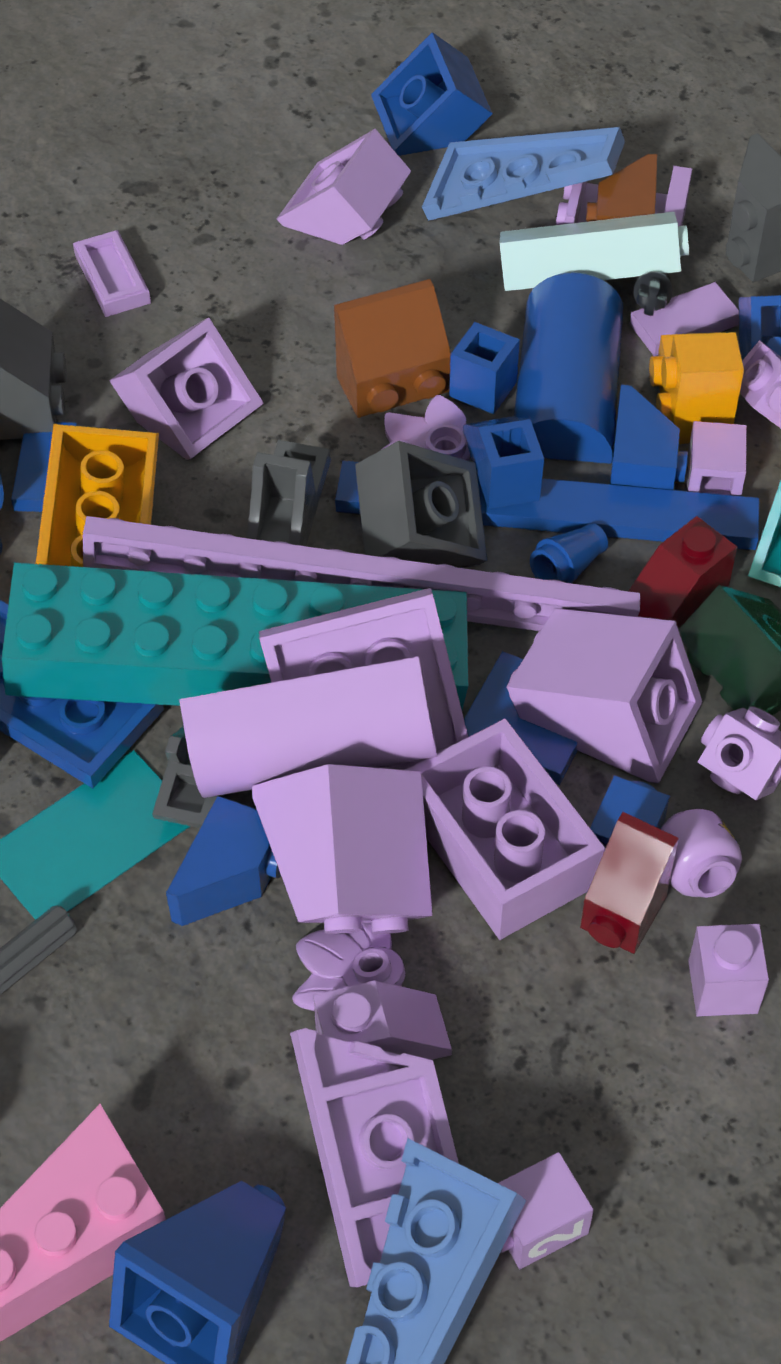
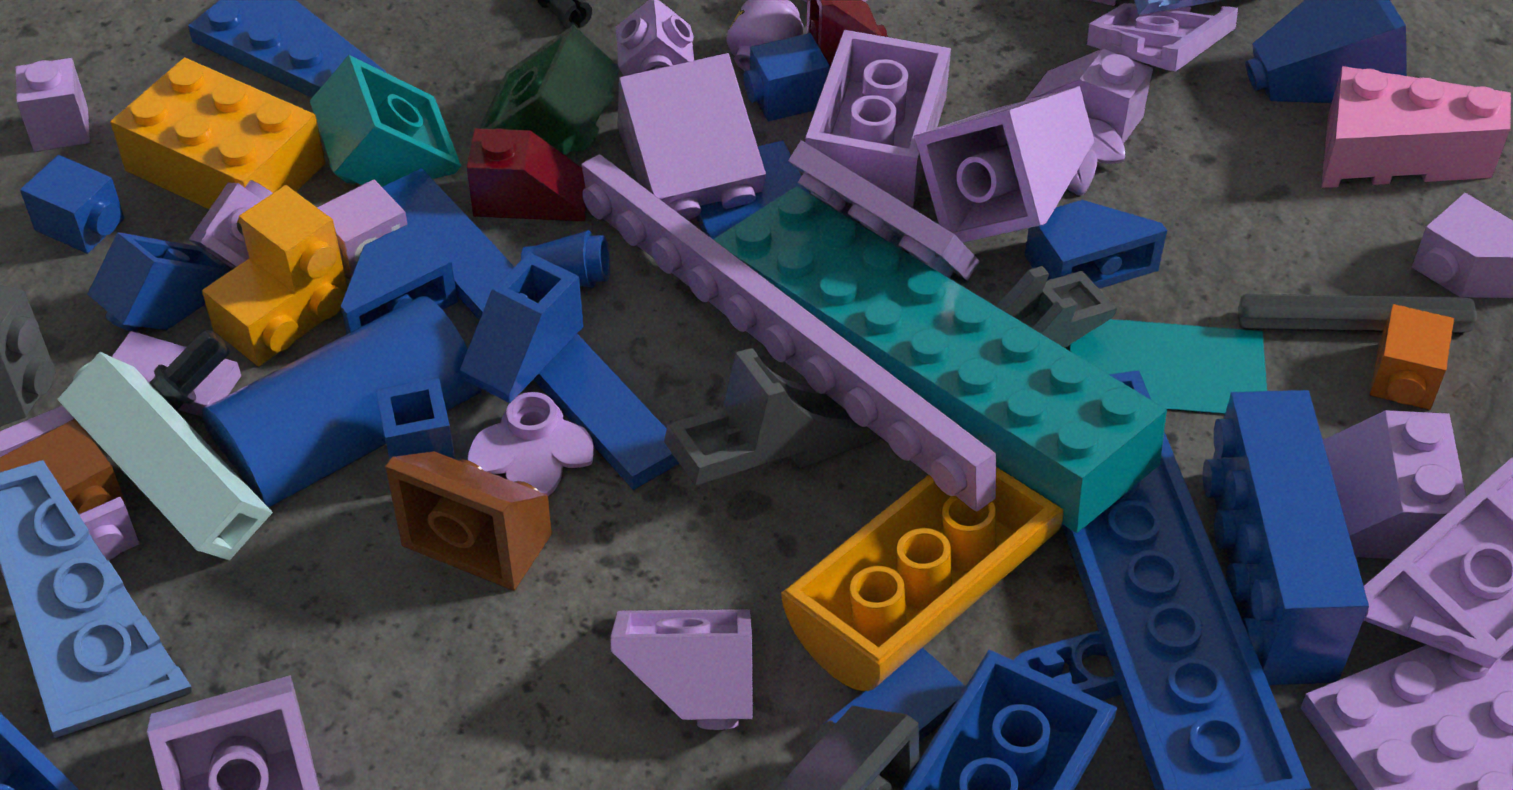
camera: 135 degrees left, 5 degrees down
lavender brick [179,657,438,798] -> none
dark grey slope [355,441,487,567] -> none

